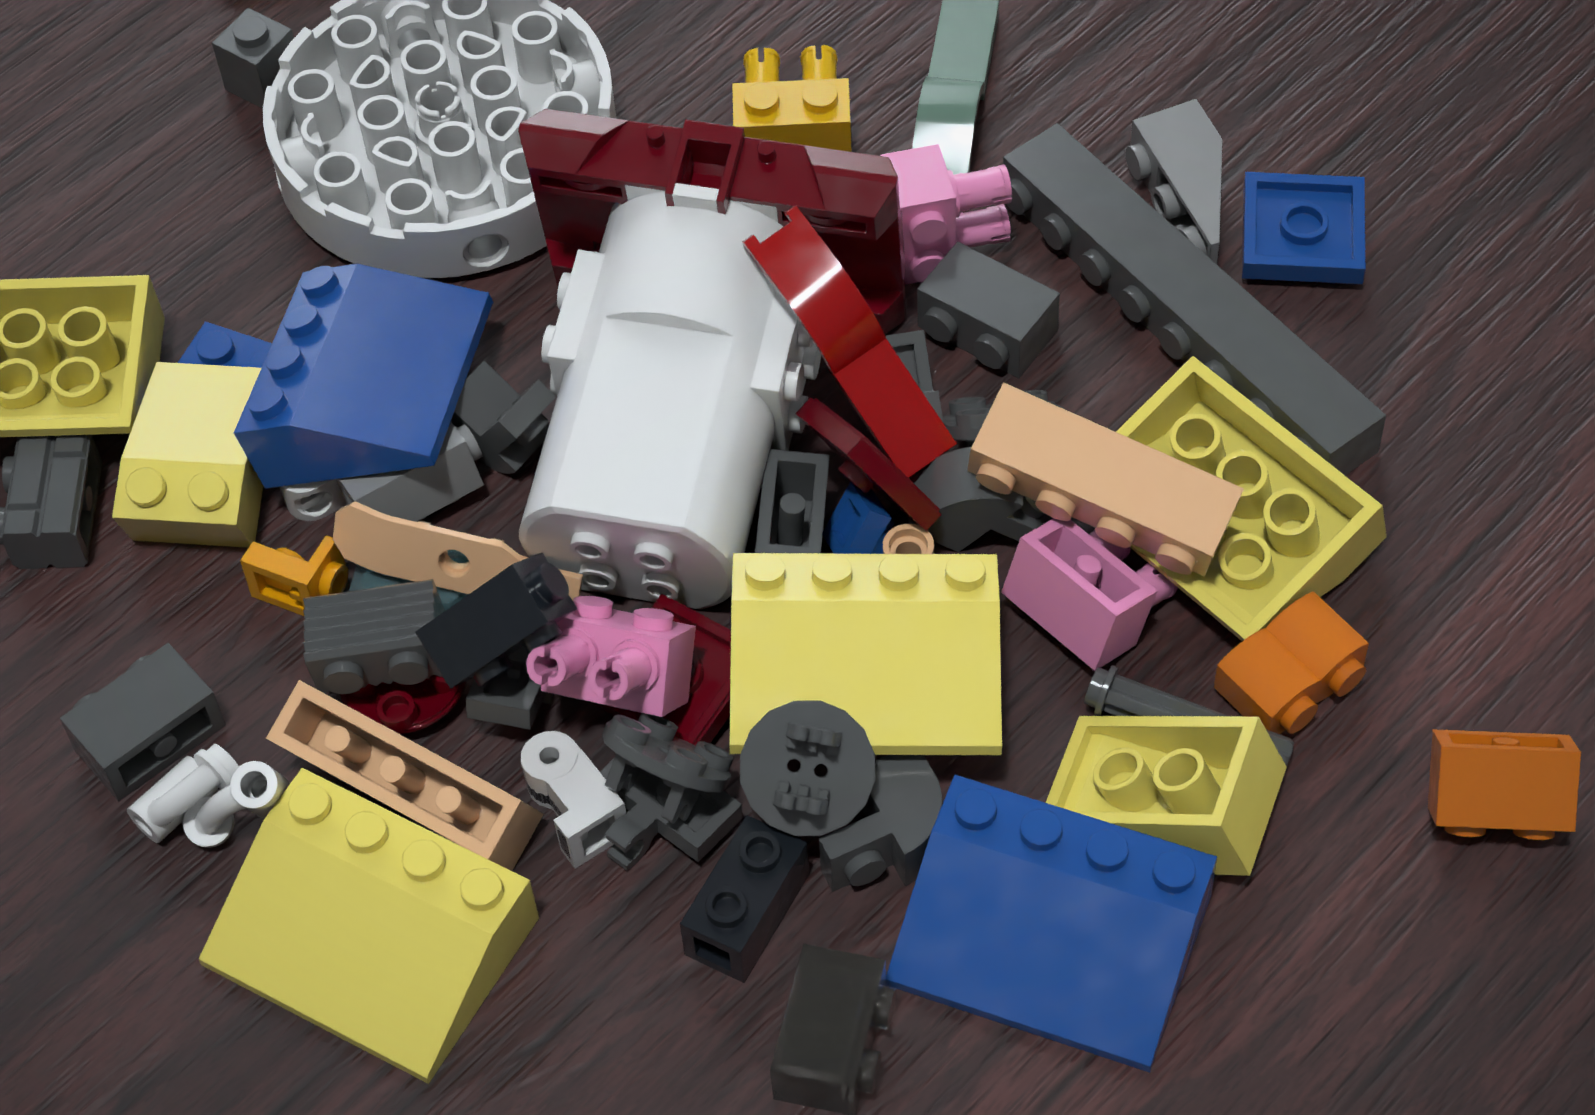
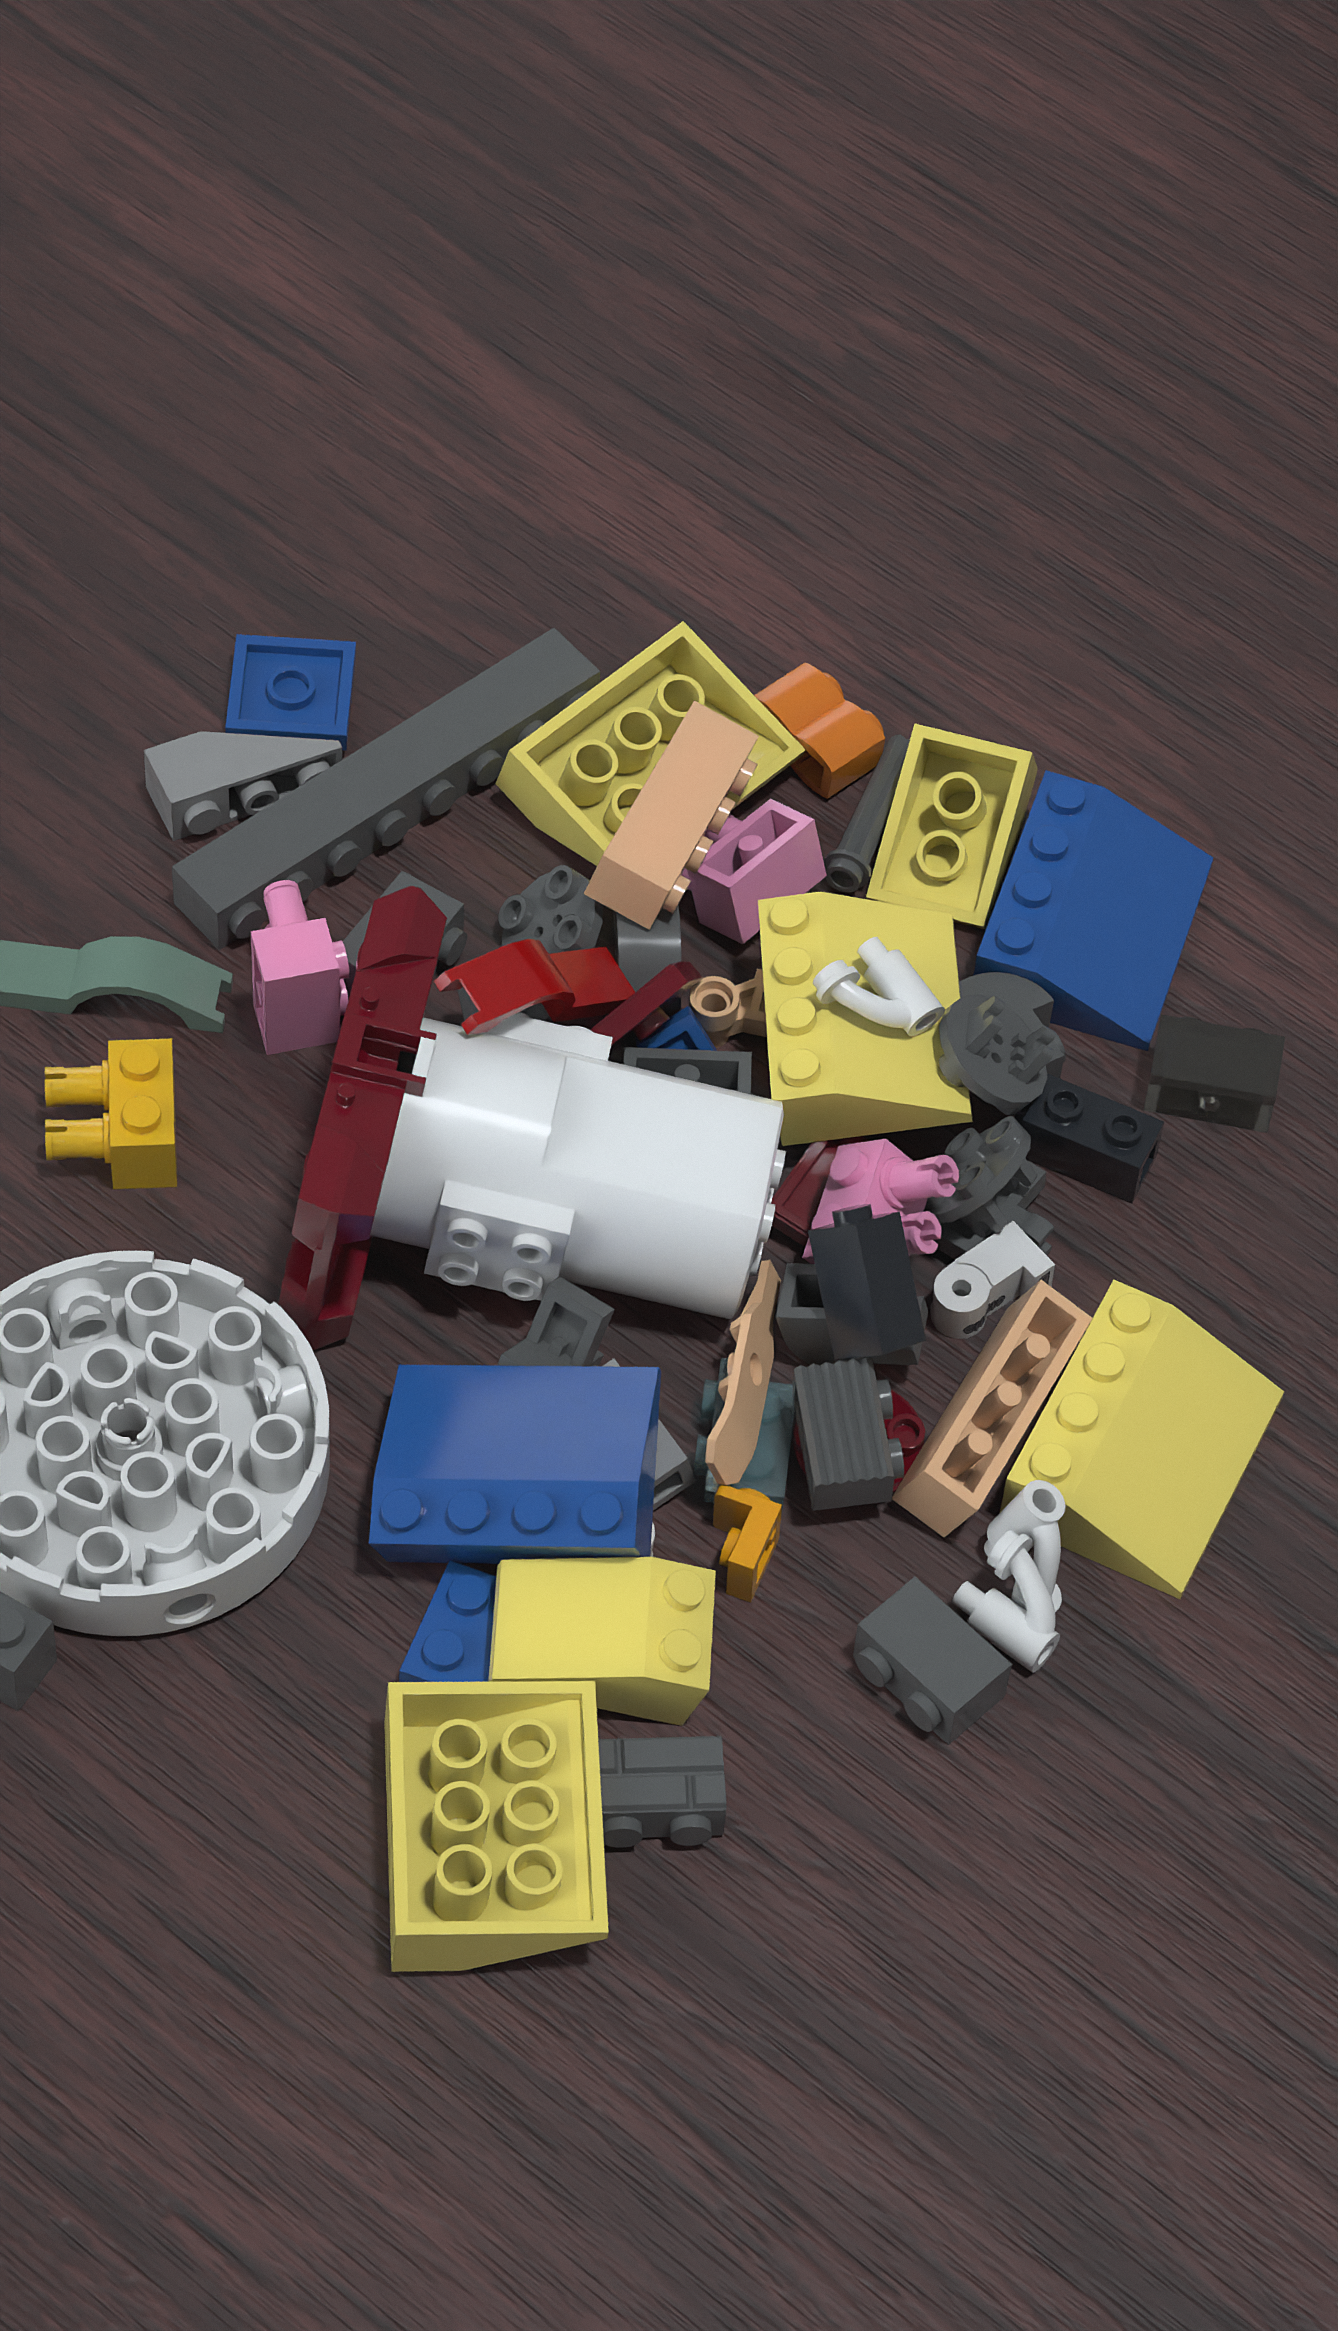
camera: 100 degrees left, 0 degrees up
orange brick [1428,729,1581,840] -> none
none -> white plant [813,937,945,1036]

